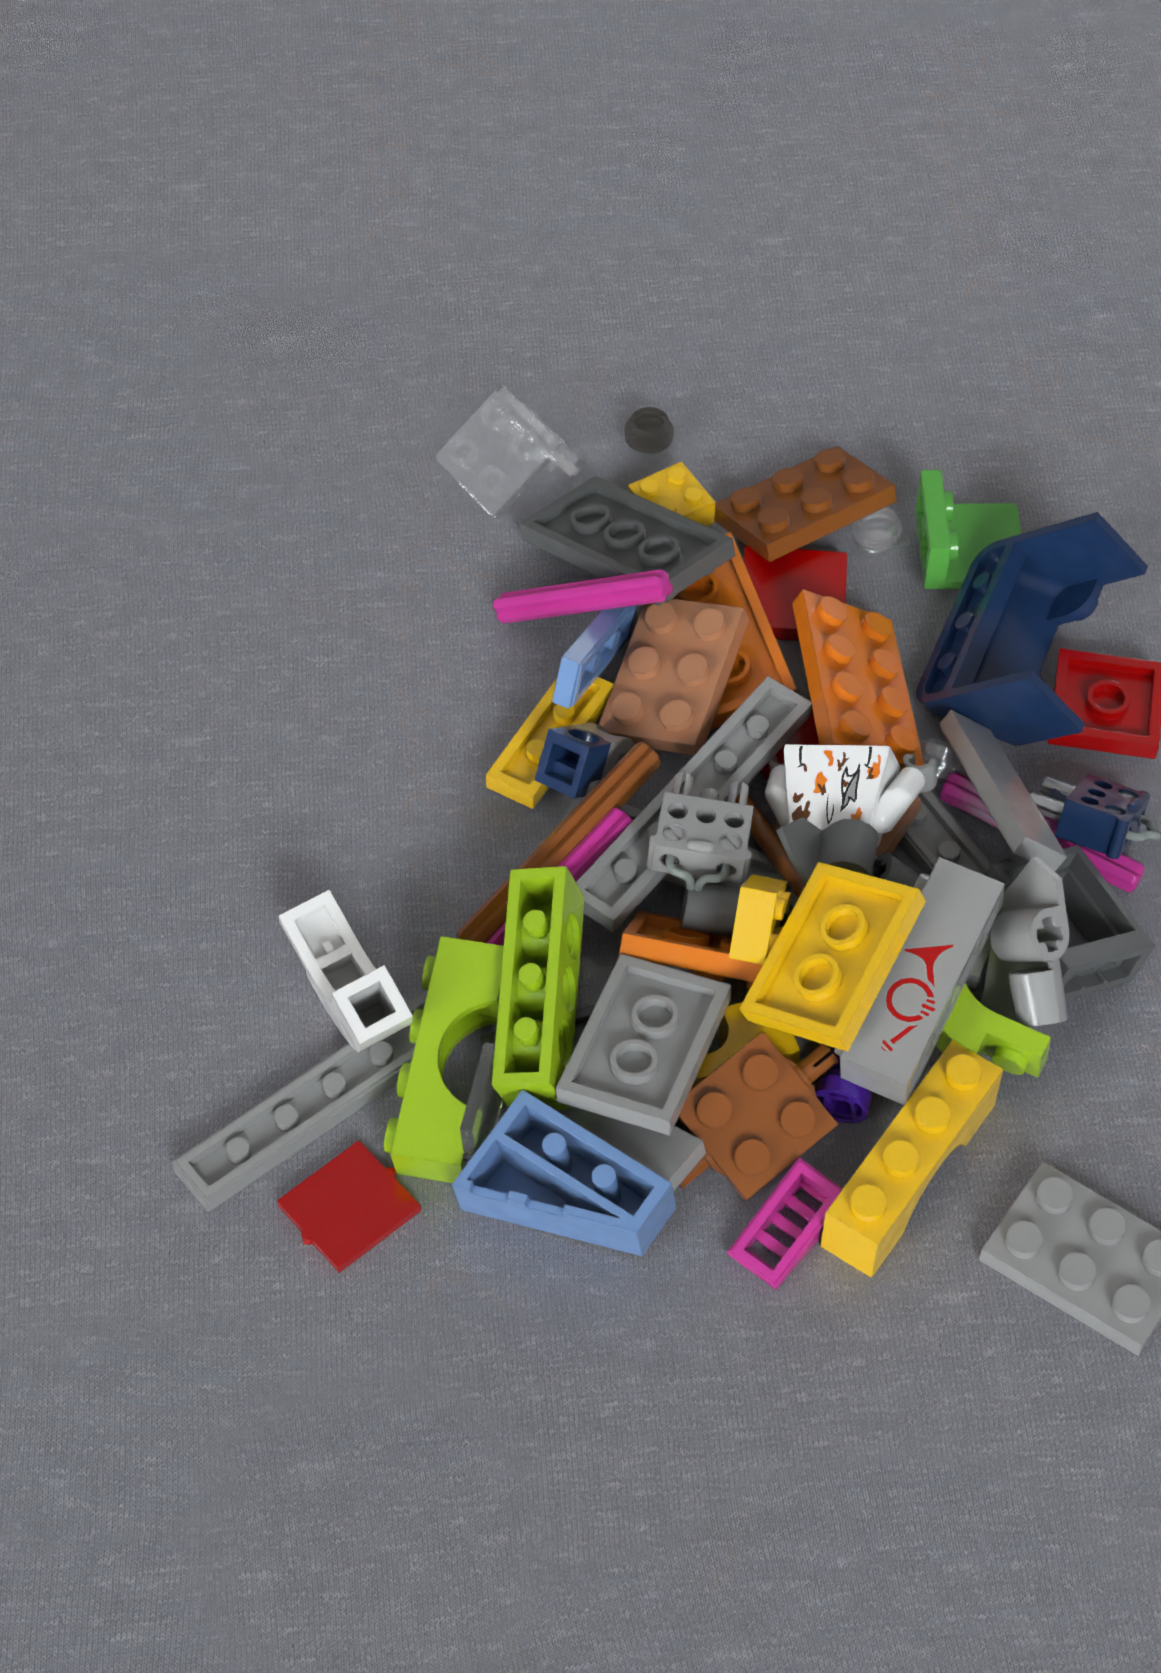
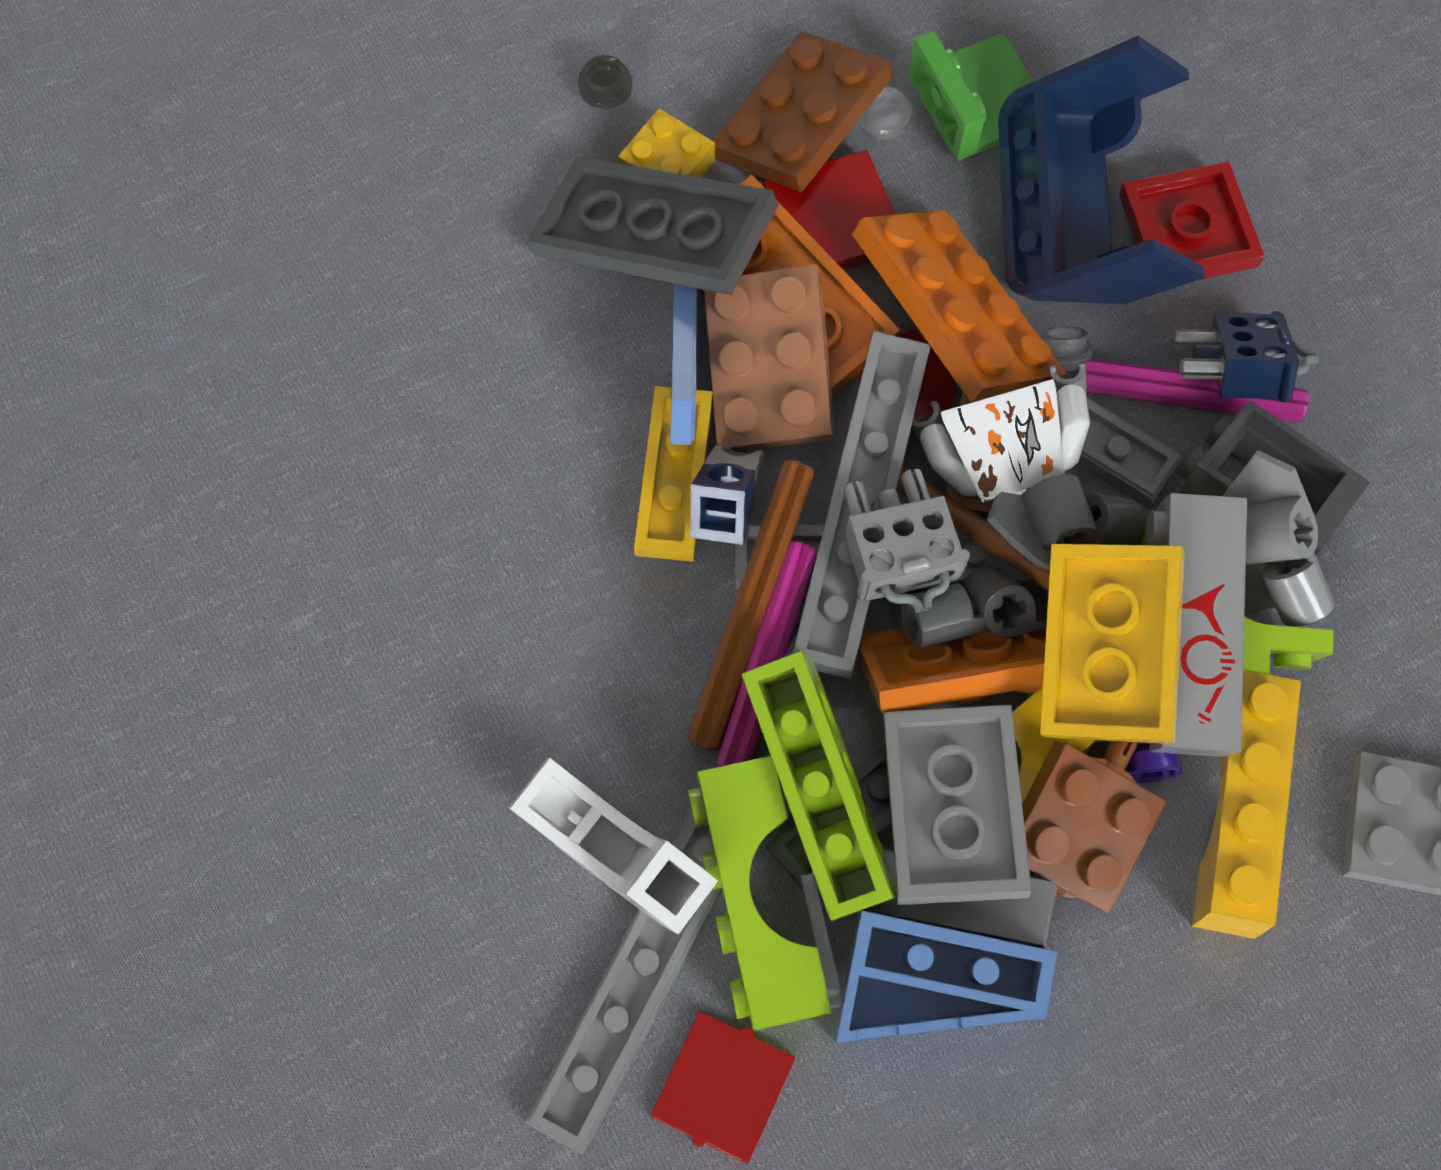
camera: 25 degrees left, 15 degrees up
clear bracket [436,383,586,519] -> none
dark pink axle [493,570,673,624] -> none
dark pink slope [727,1158,843,1291] -> none
yellow piece [729,874,792,965] -> none
light grey tile [940,710,1067,871] -> none

